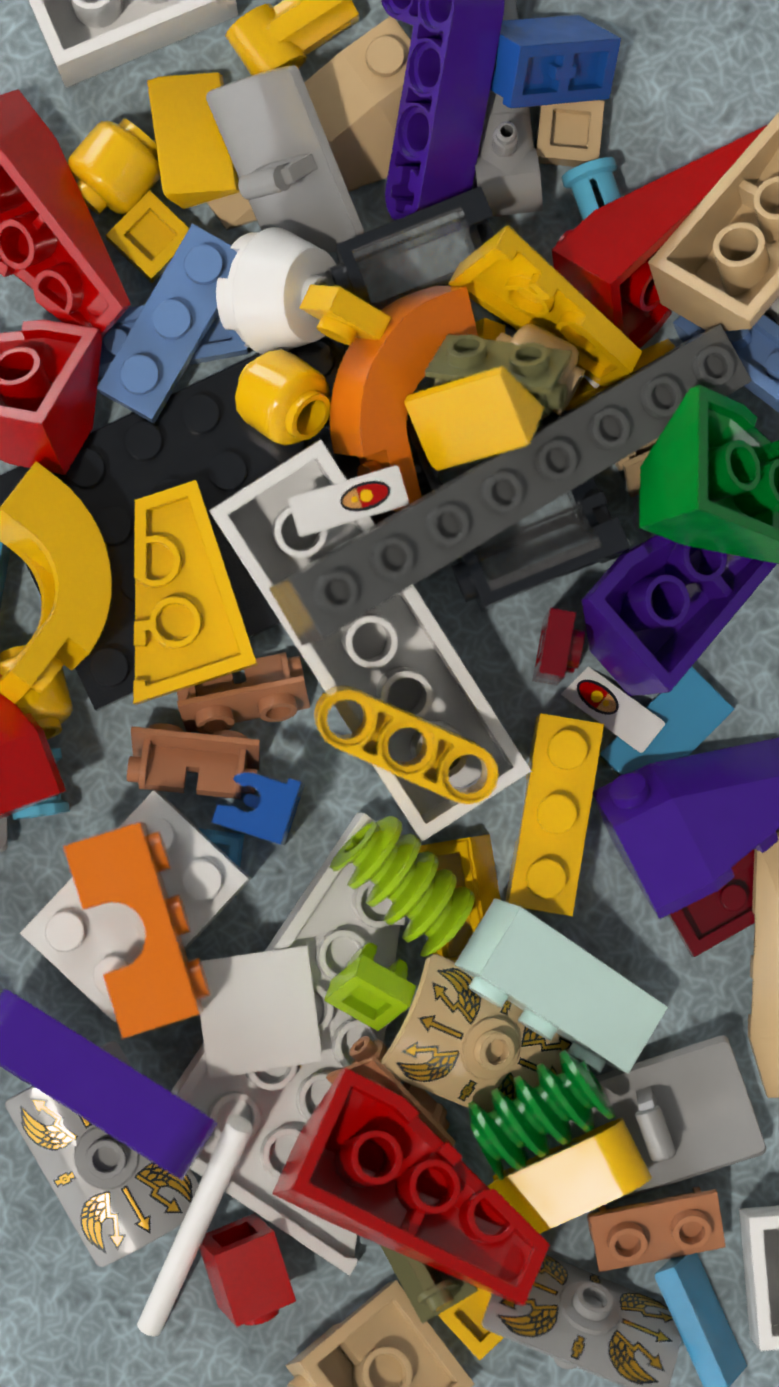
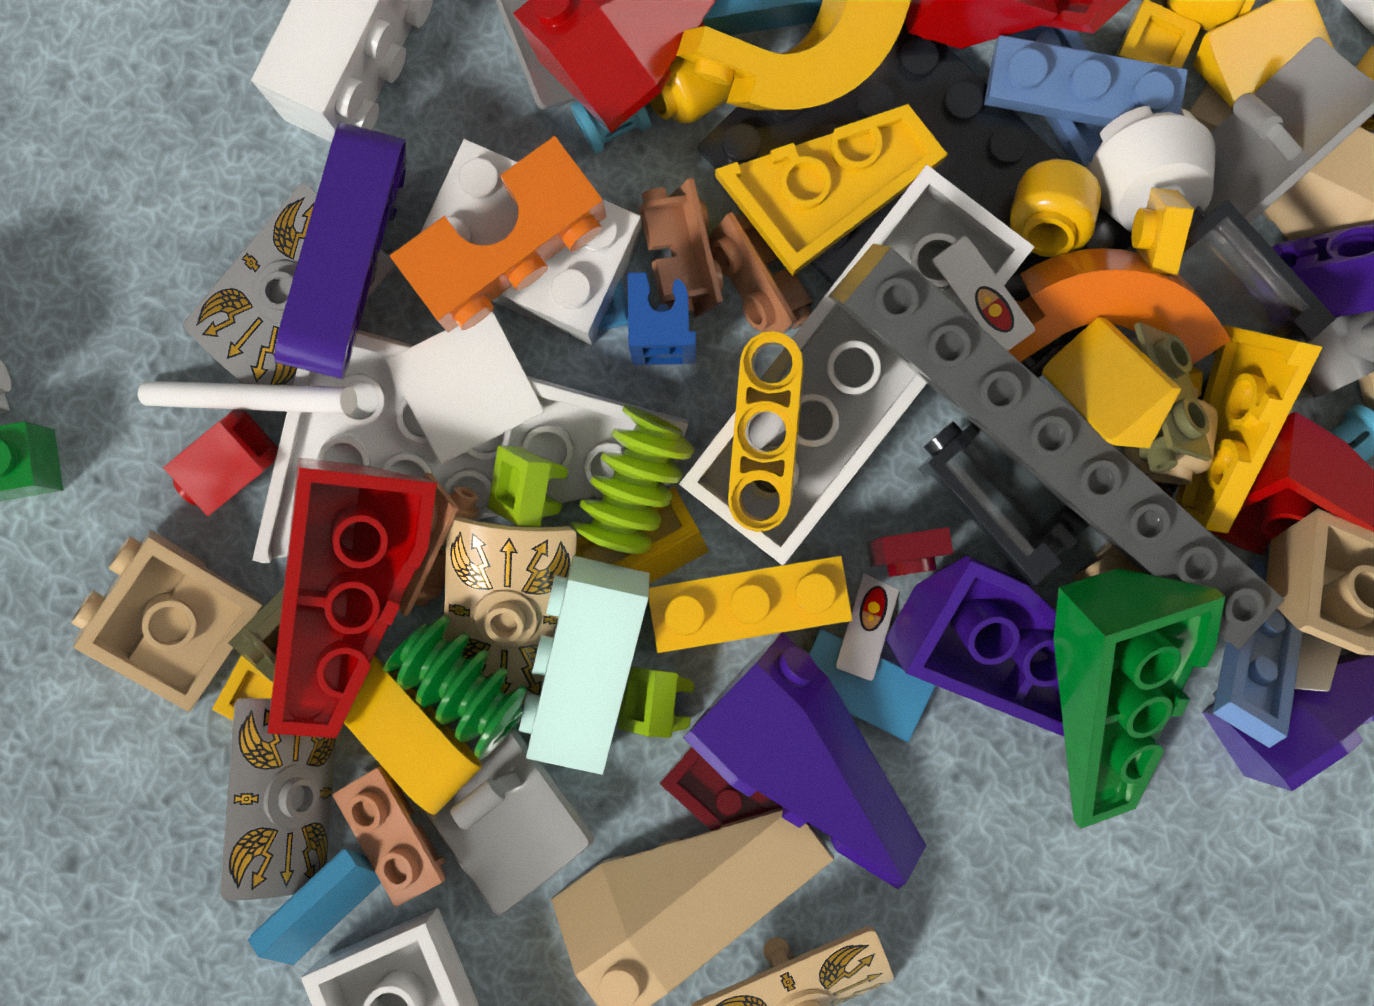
camera: 70 degrees right, 0 degrees up
none -> lime tile [617,666,694,738]

